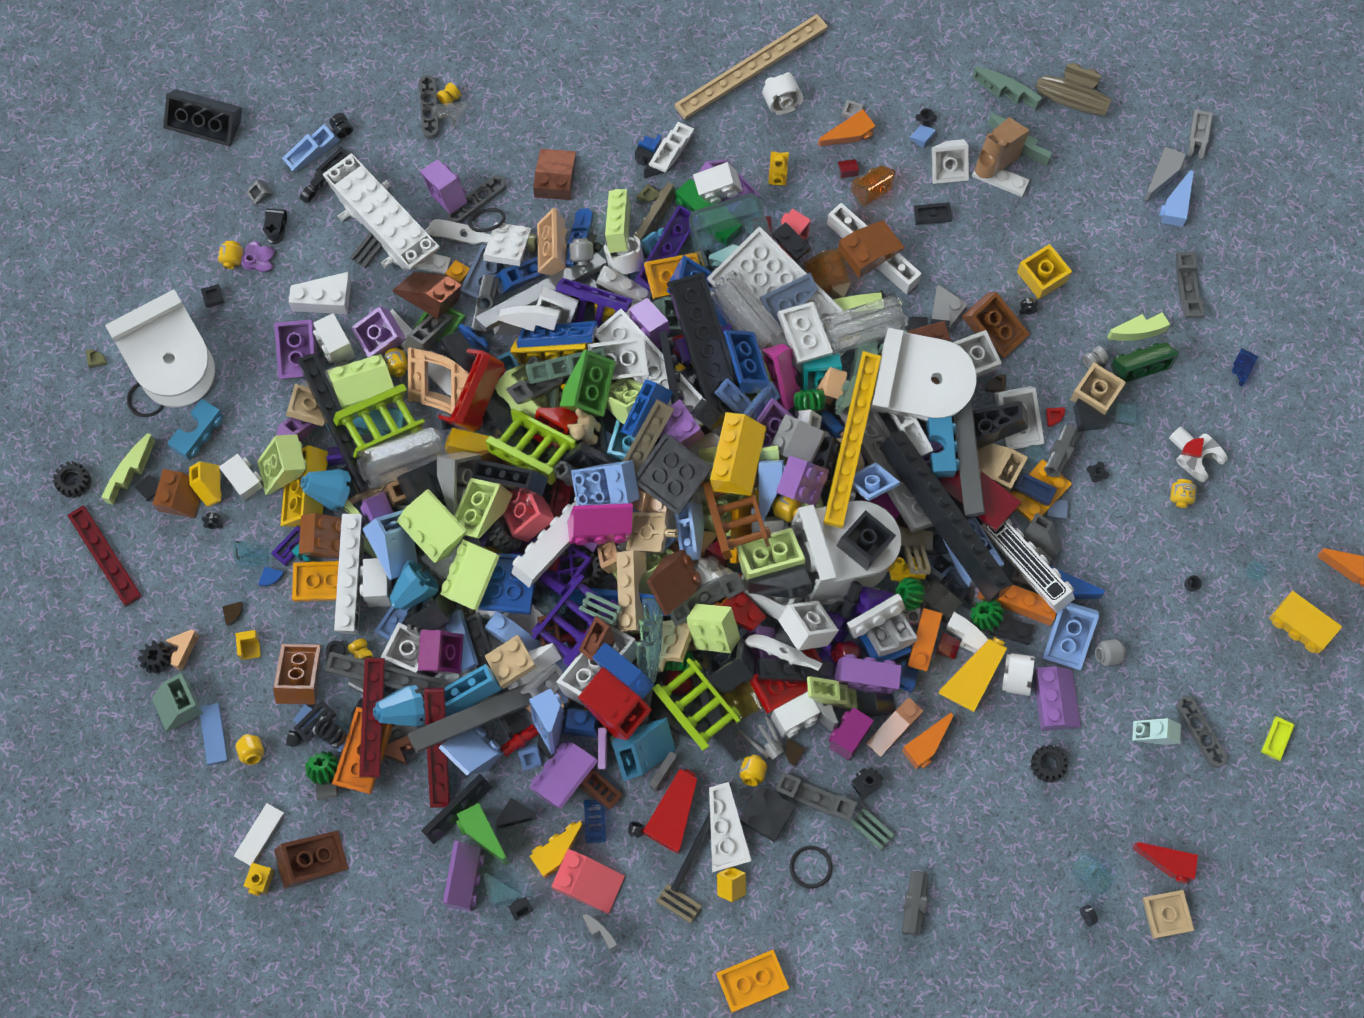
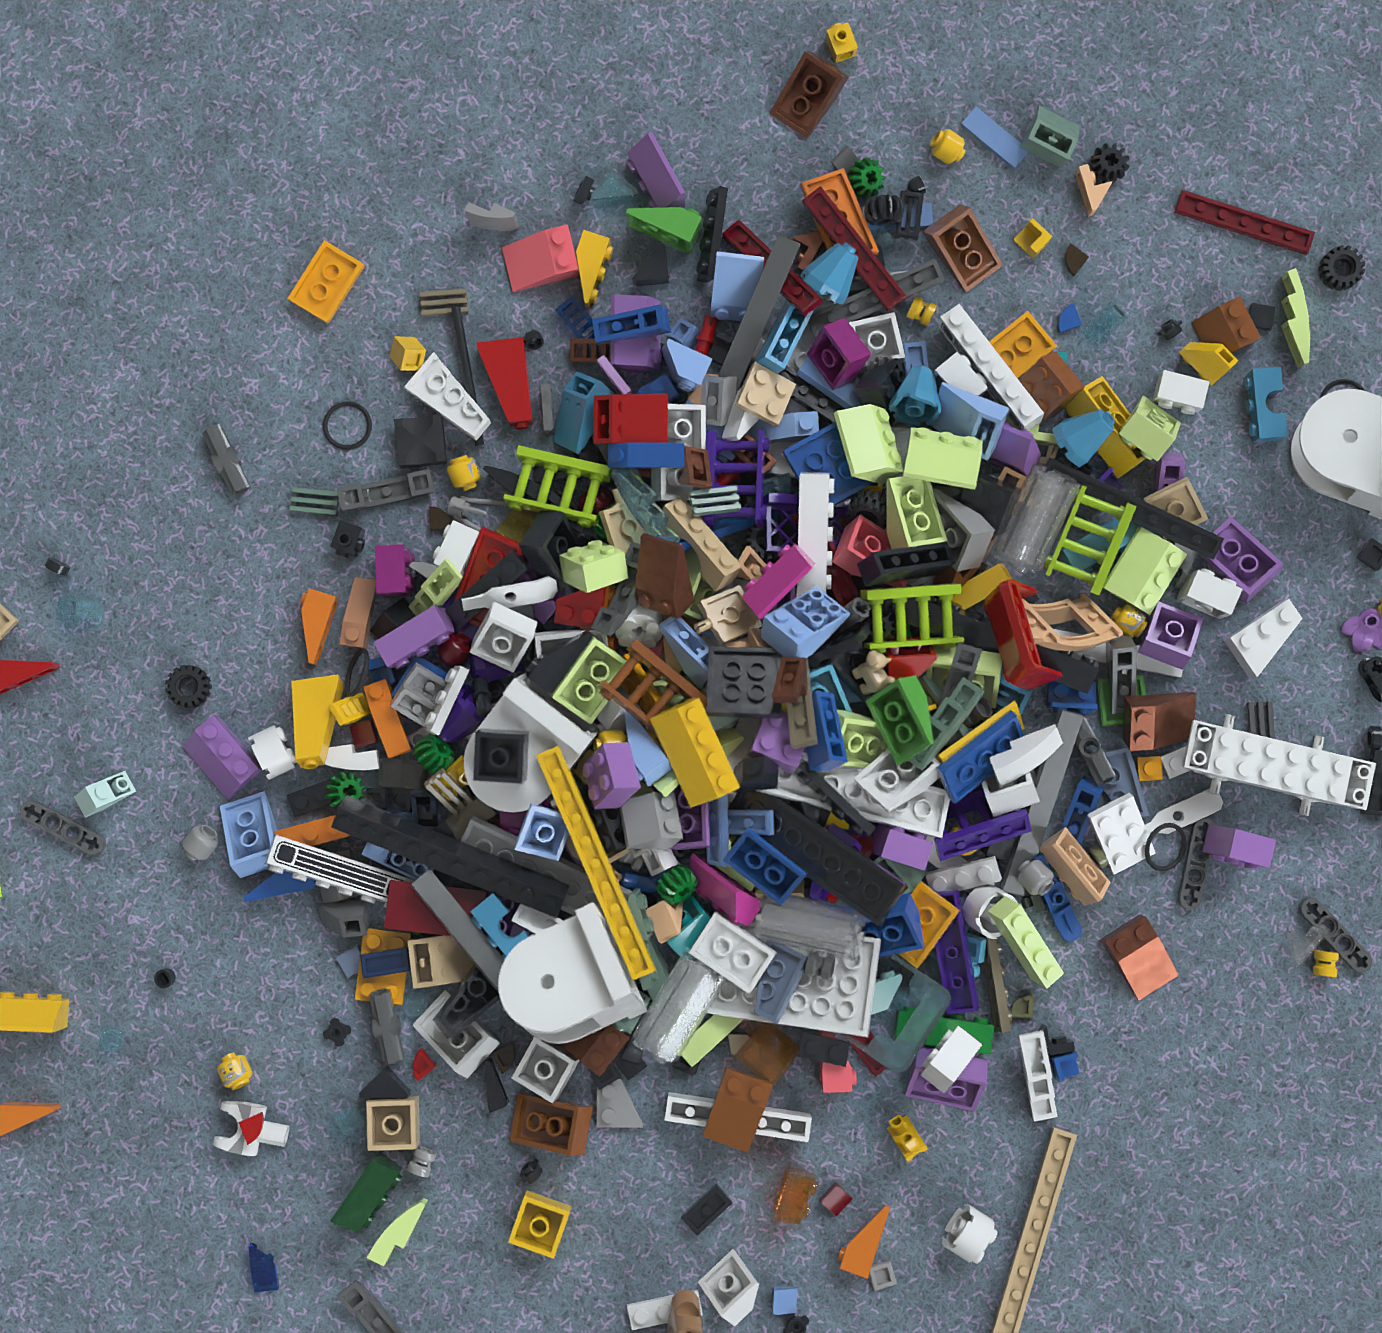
camera: 145 degrees right, 15 degrees up
white tile [234,803,285,866] -> none
dark purple tile [271,525,300,567] -> none
black tile [326,641,346,658] -> none
none -> yellow slope [328,693,372,726]
none -> black tyre [345,648,370,696]
none -> black slope [484,1058,509,1113]
none -> blue slope [592,304,671,343]
none -> copper slope [772,657,808,703]
none -> dark grey wheel [805,952,835,981]

